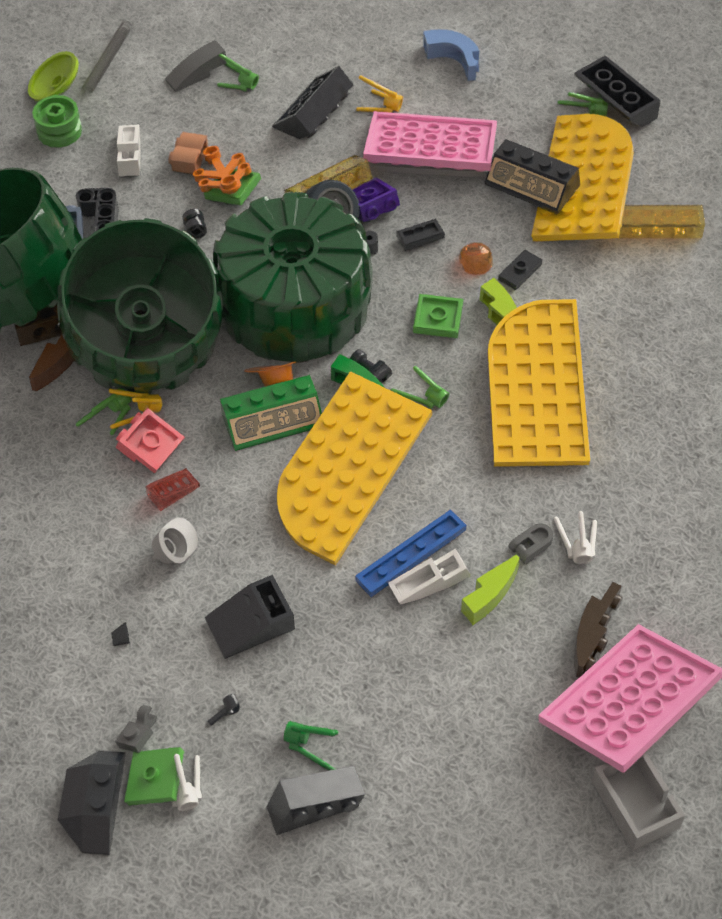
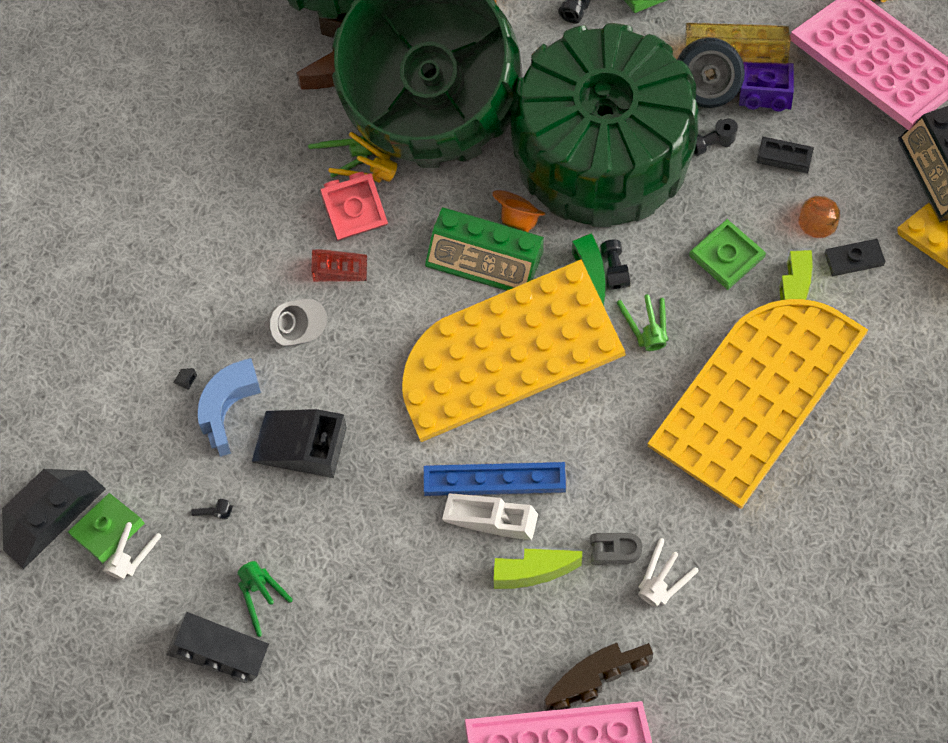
camera: 40 degrees right, 10 degrees up
dark grey plate [115,705,158,753] -> none
none -> medium blue arch [198,358,261,456]

